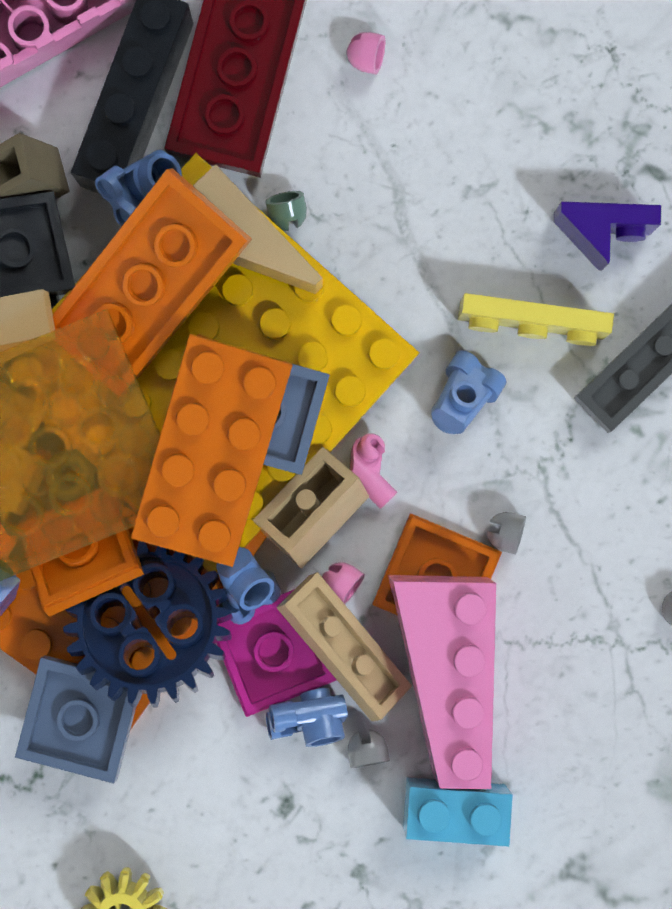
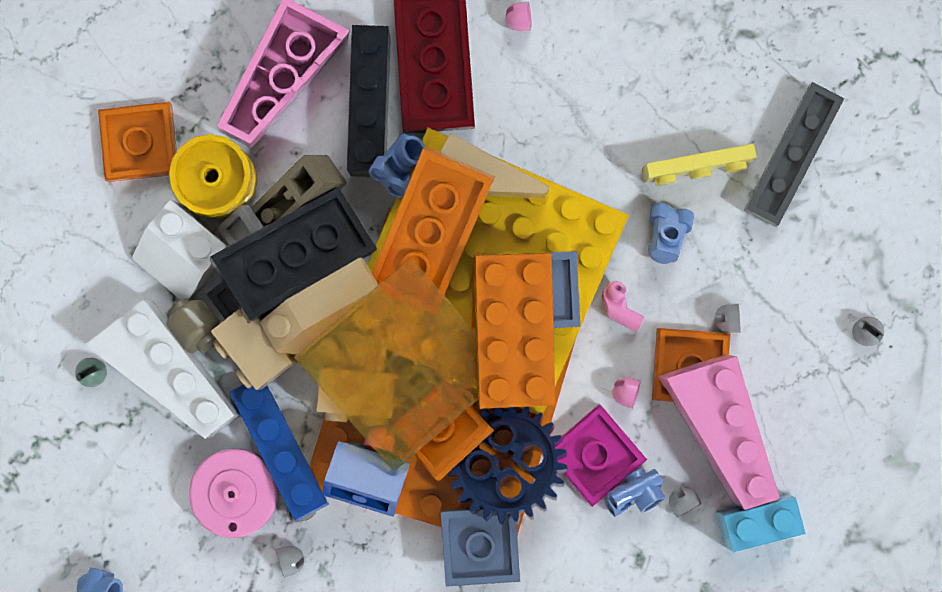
camera: 15 degrees left, 0 degrees up
medium blue plate [217,547,281,624] -> none
tan brick [253,447,369,569] -> none
sand green hinge [265,191,307,231] -> none
tan plate [276,572,412,721] -> none
dark purple slope [554,202,661,271] -> none

